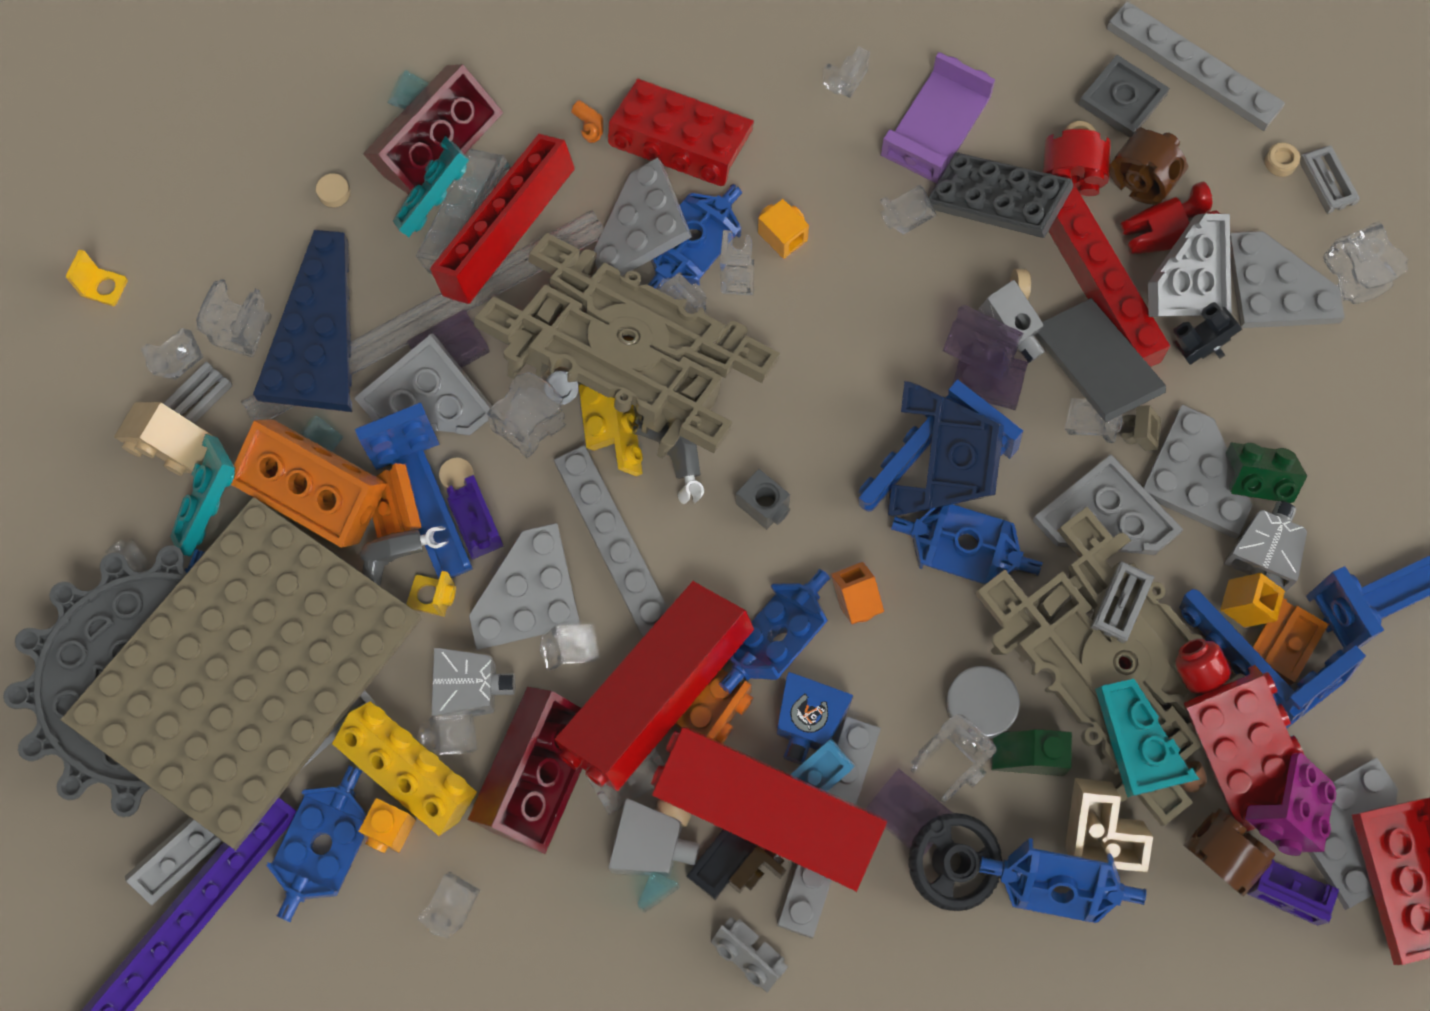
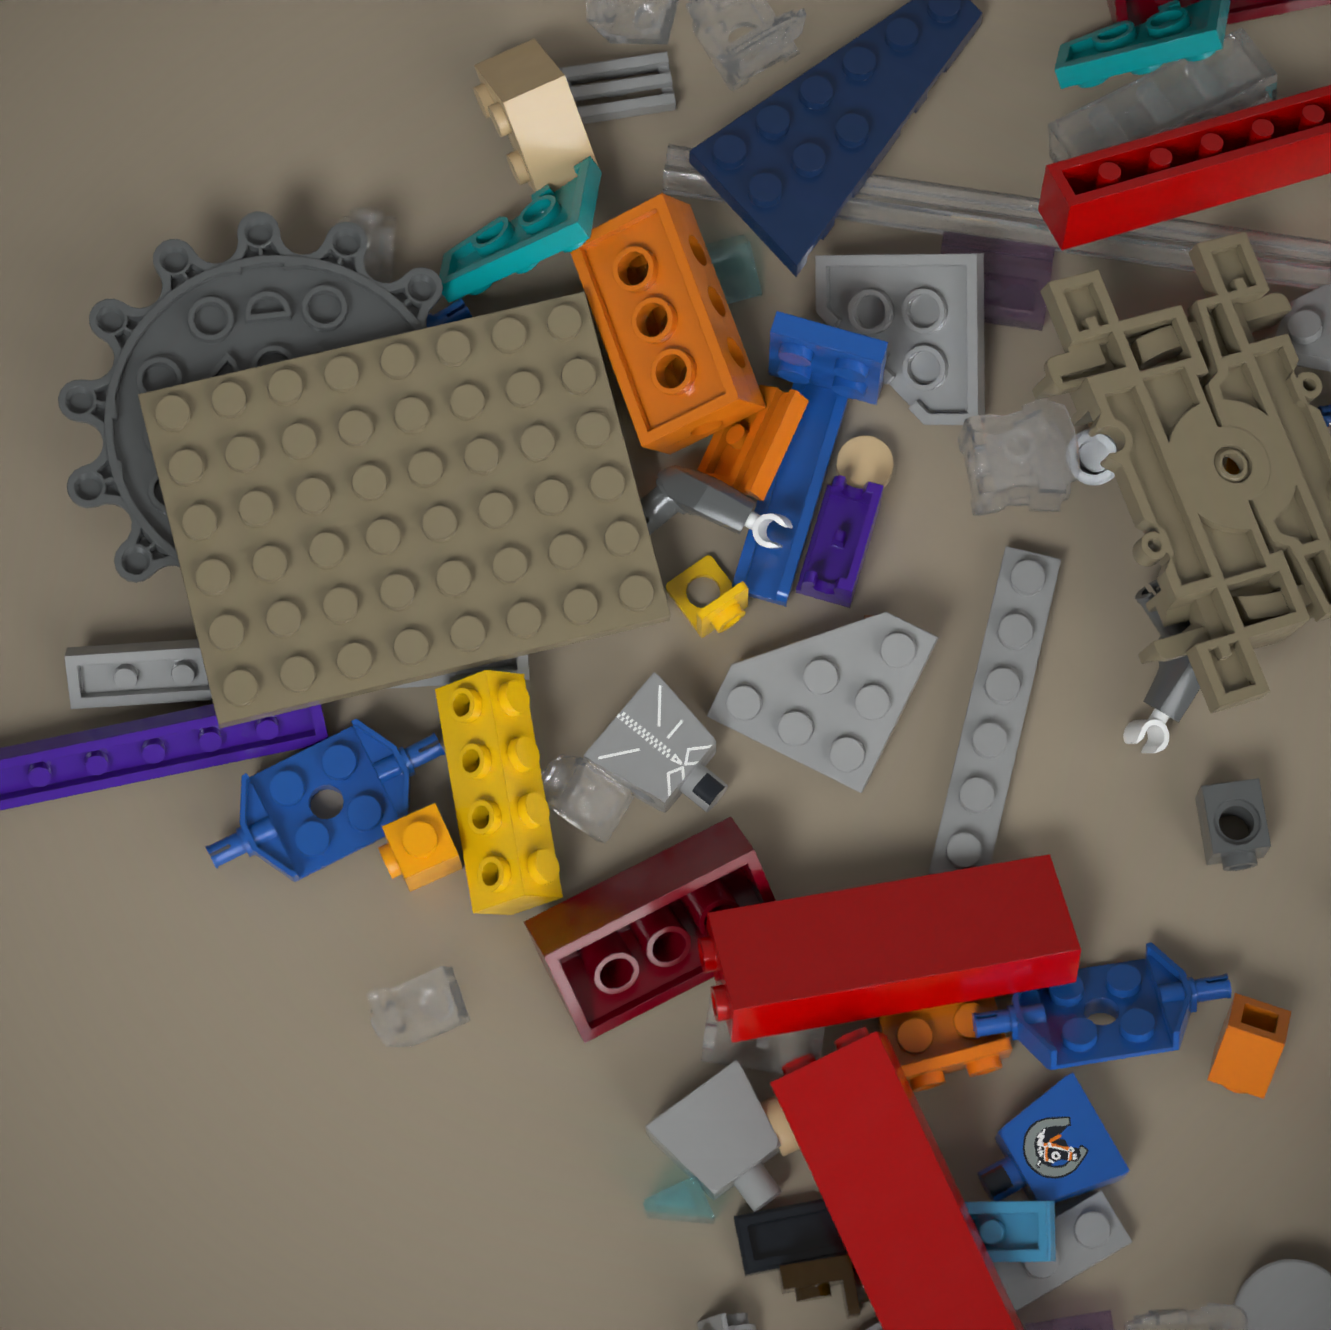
camera: 40 degrees right, 5 degrees up
clear bracket [540,624,600,670] -> none
yellow bracket [579,384,643,476] -> none

